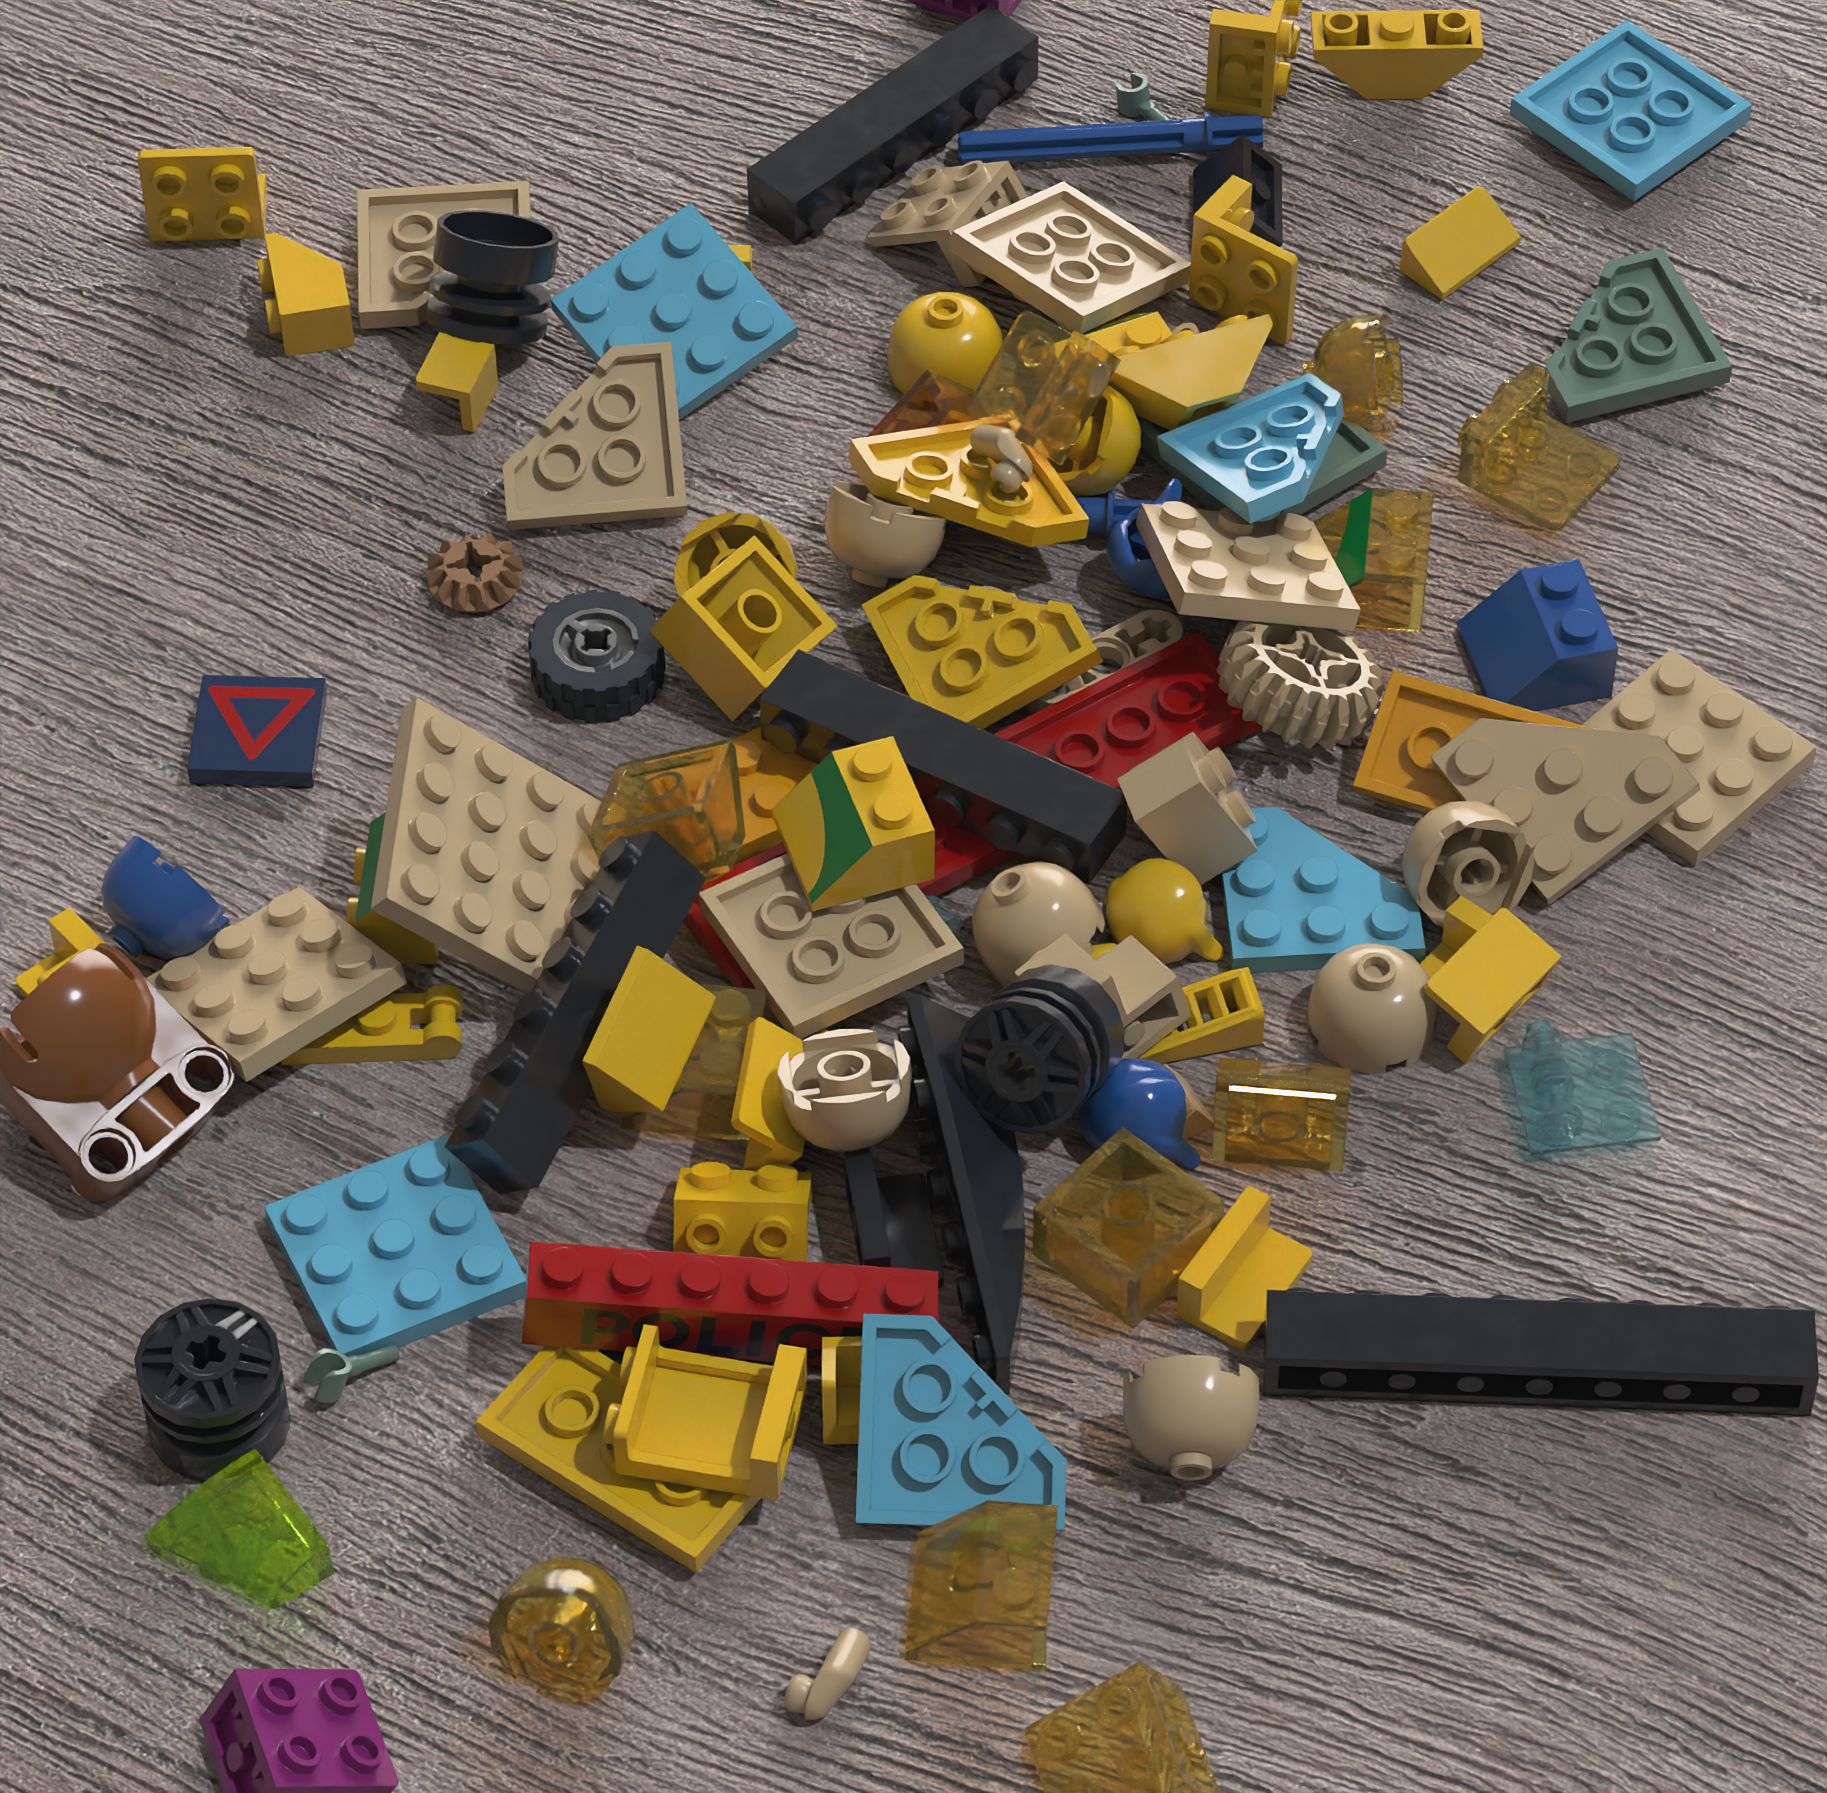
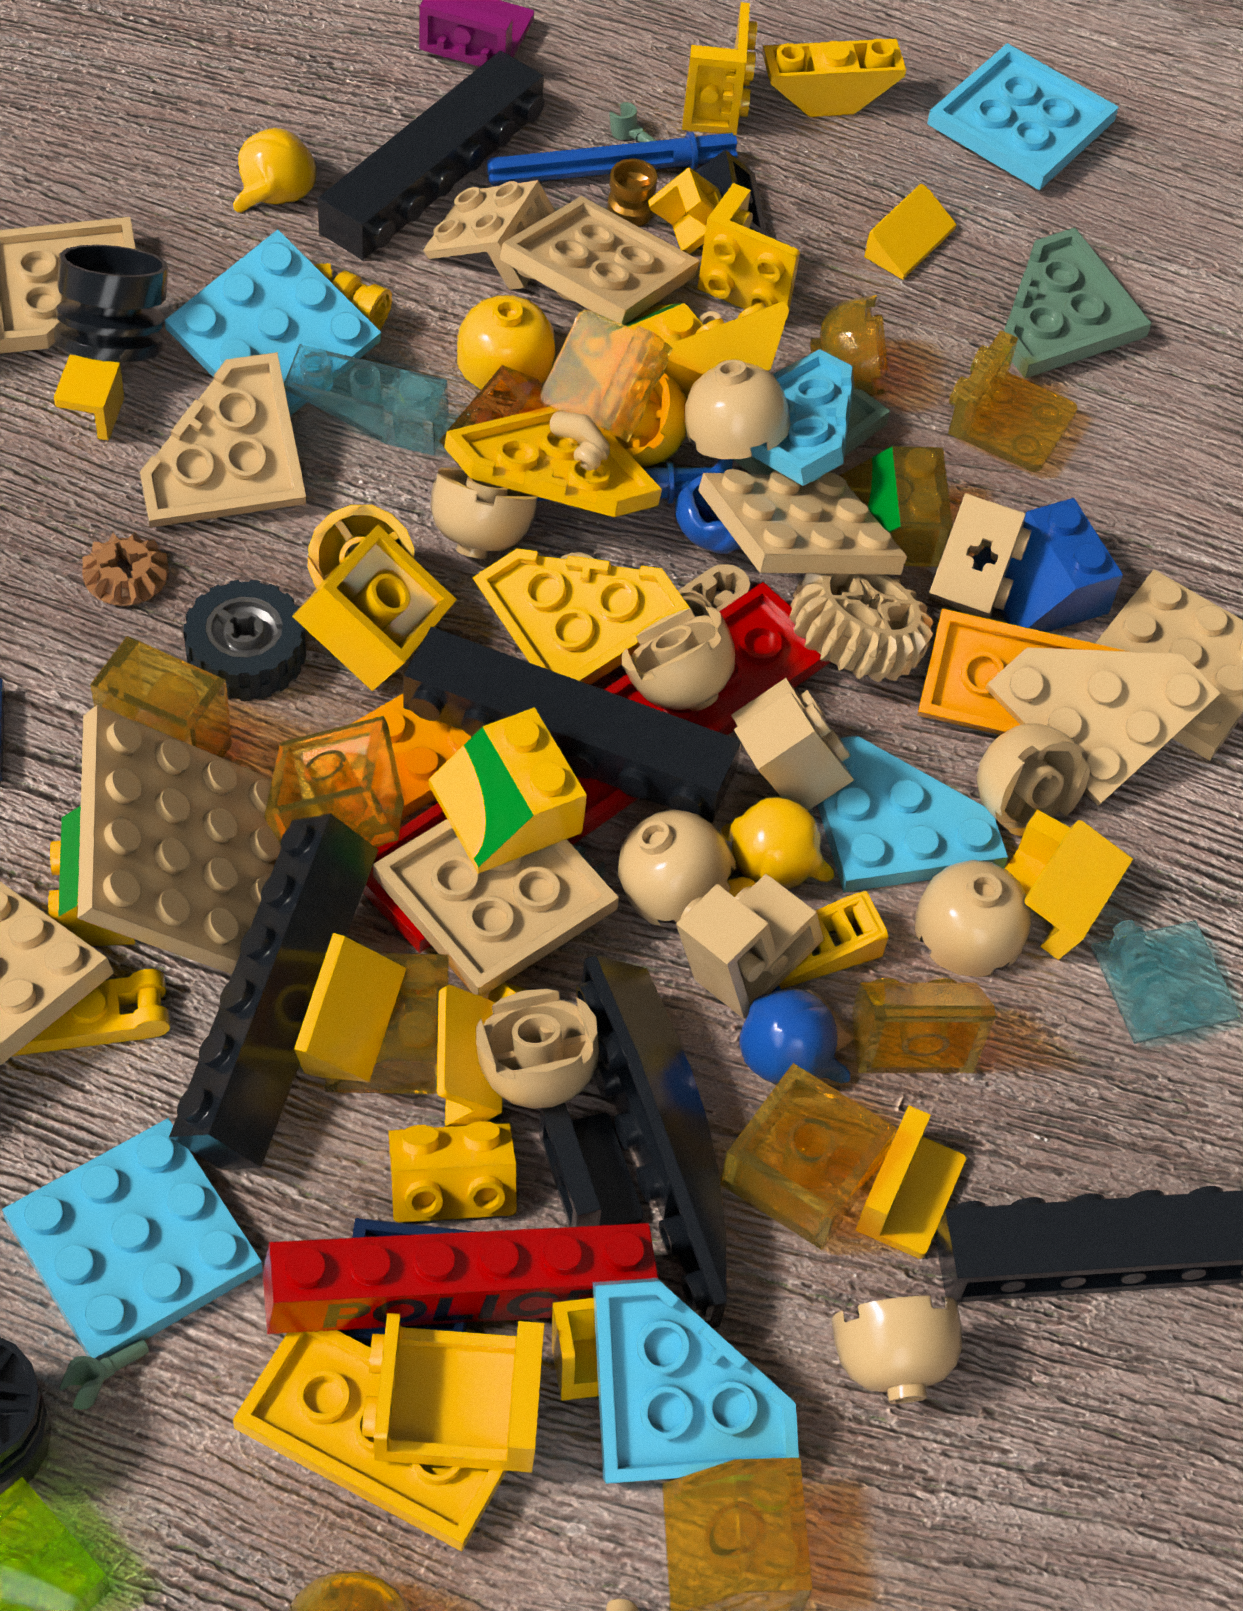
camera: 15 degrees left, 5 degrees up
black wheel [955,964,1125,1134] -> none
none -> clear yellow brick [90,636,232,758]
none -> yellow hair [233,128,317,213]
none -> clear light blue slope [284,344,449,456]
none -> yellow wheel [332,270,392,330]
none -> pearl gold wheel [607,158,658,227]
none -> tan cylinder [622,607,735,711]
none -> yellow panel [648,167,722,254]
none -> tan cylinder [685,360,791,459]
none -> tan brick [929,493,1032,619]

